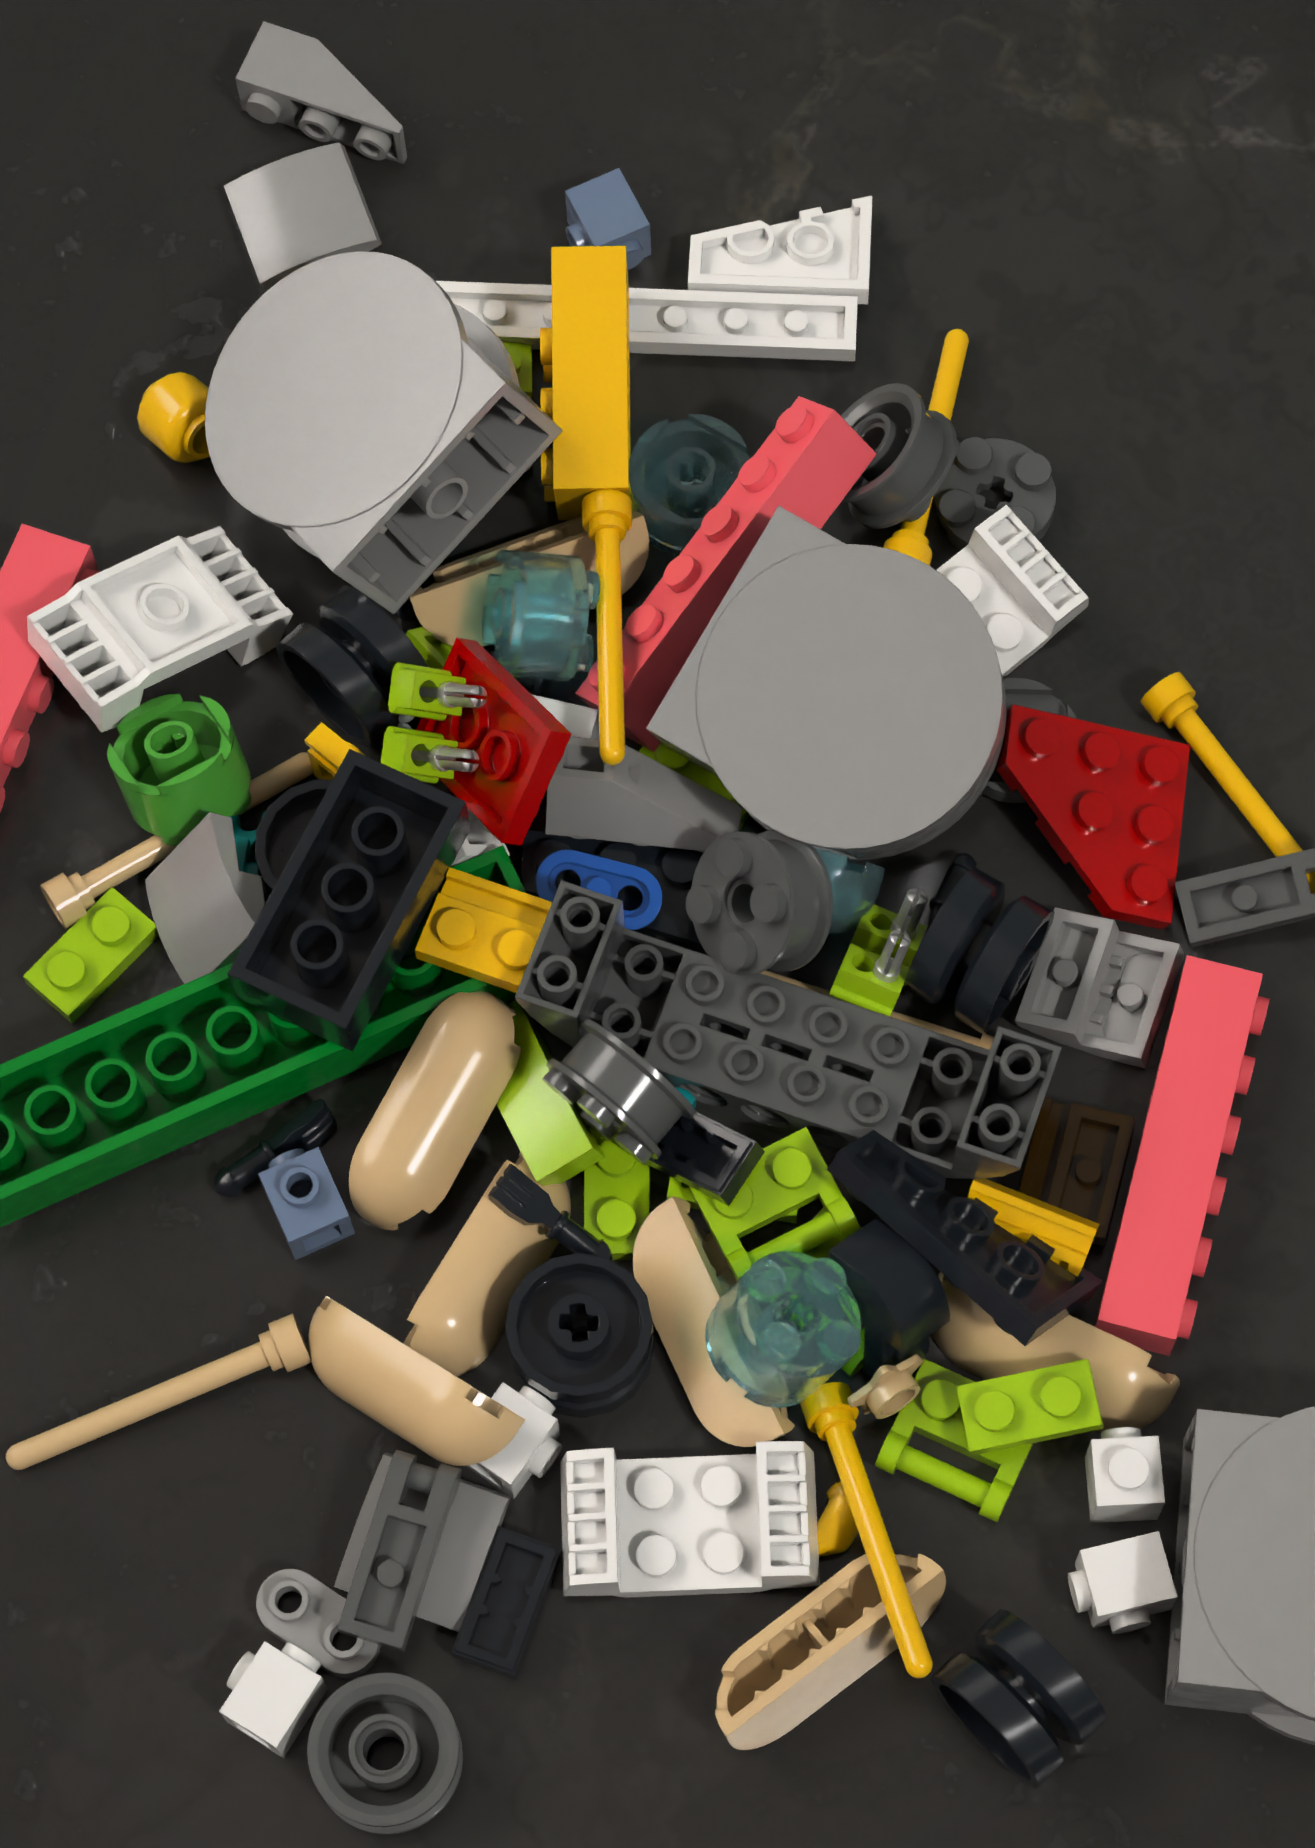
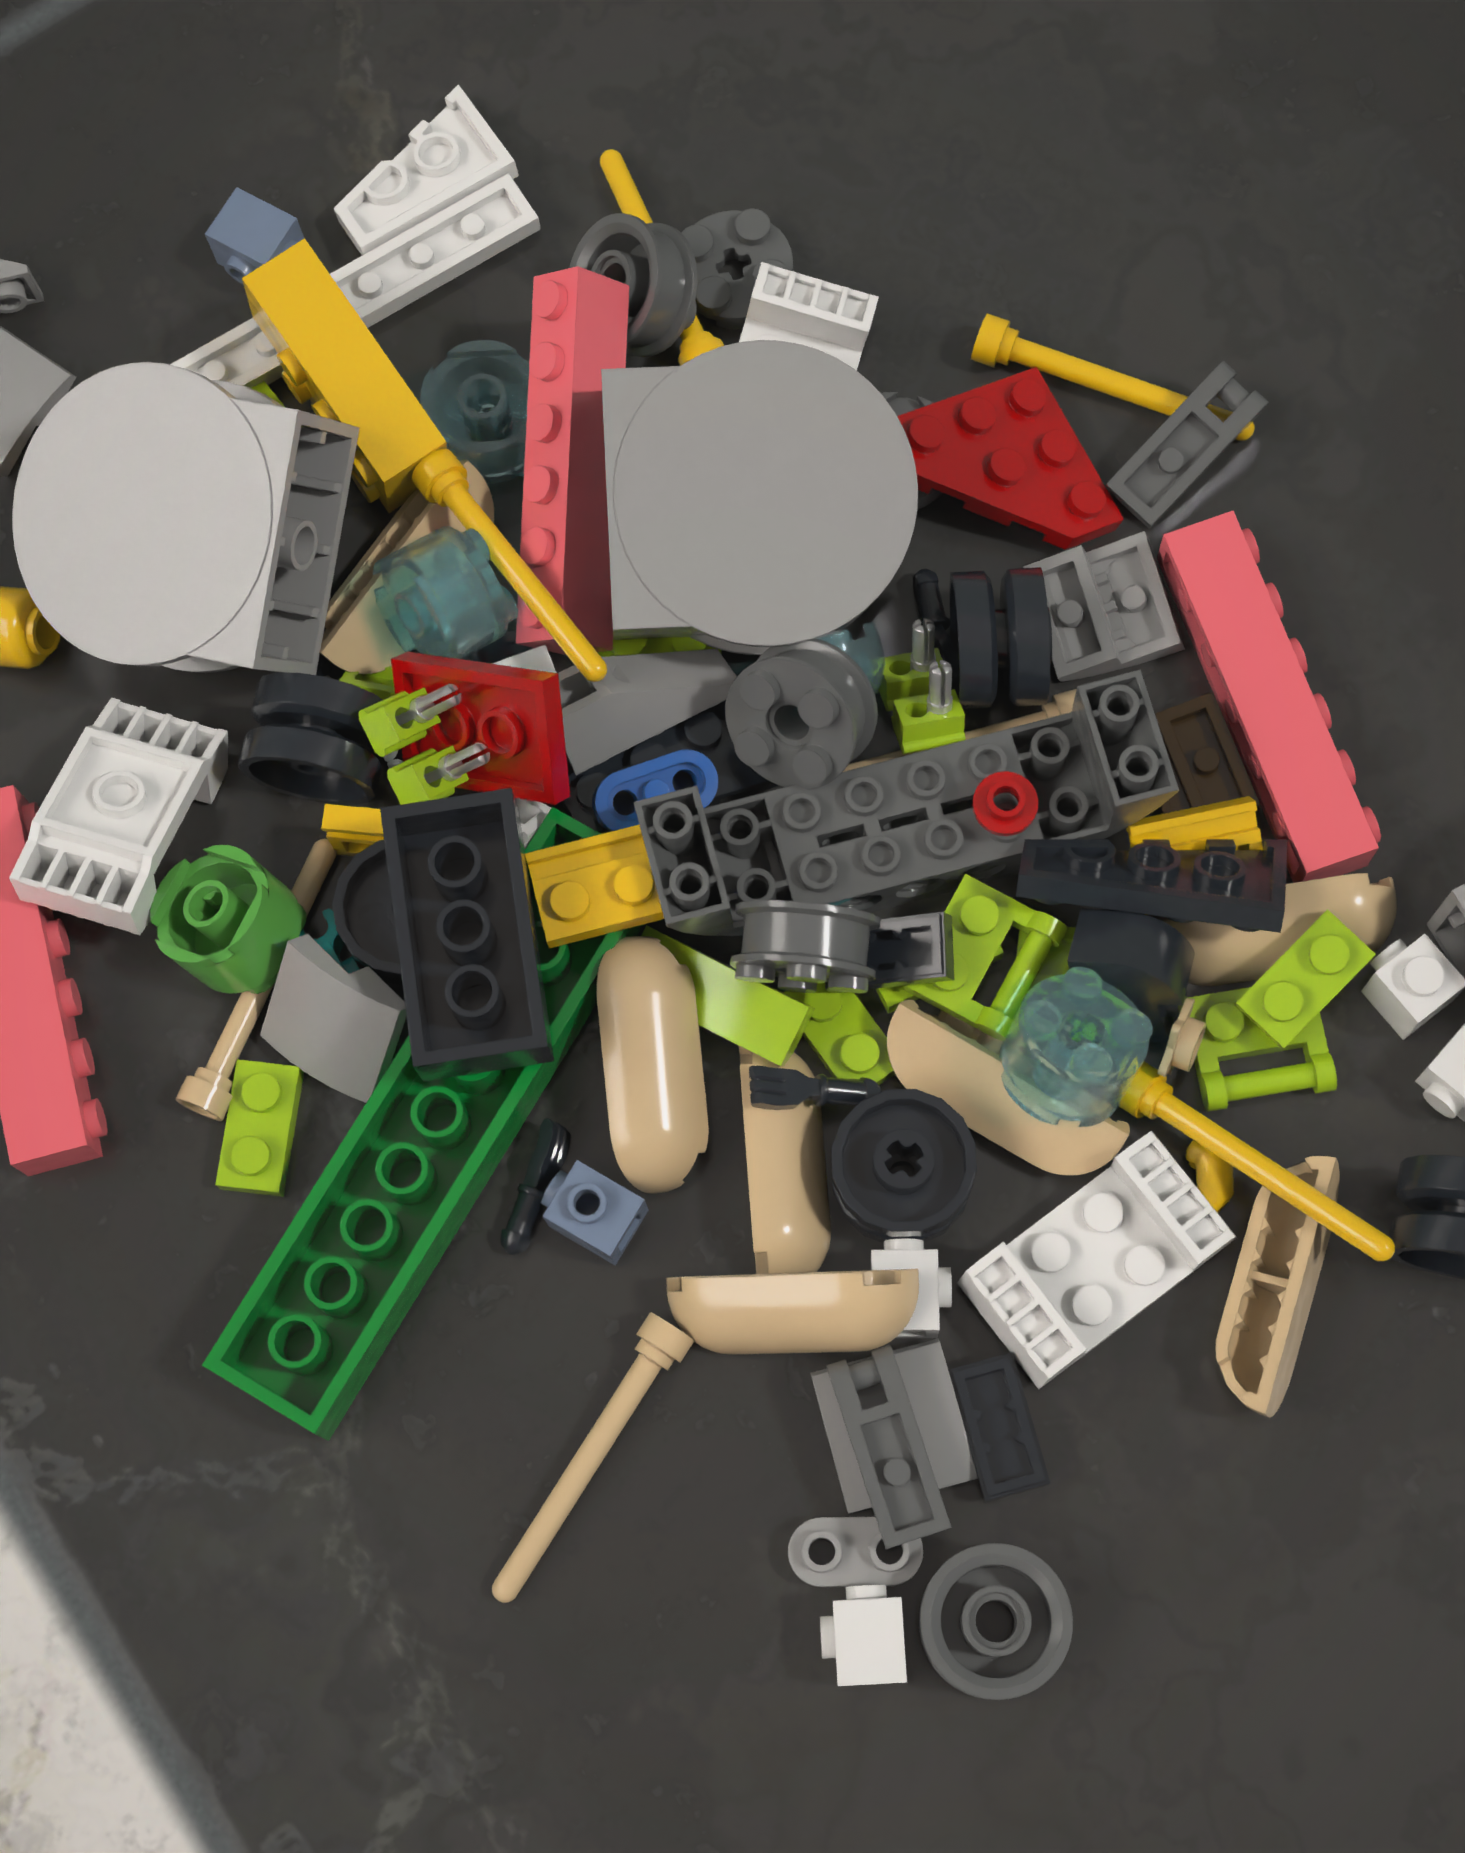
camera: 30 degrees left, 5 degrees up
none -> red plate [973,771,1038,836]

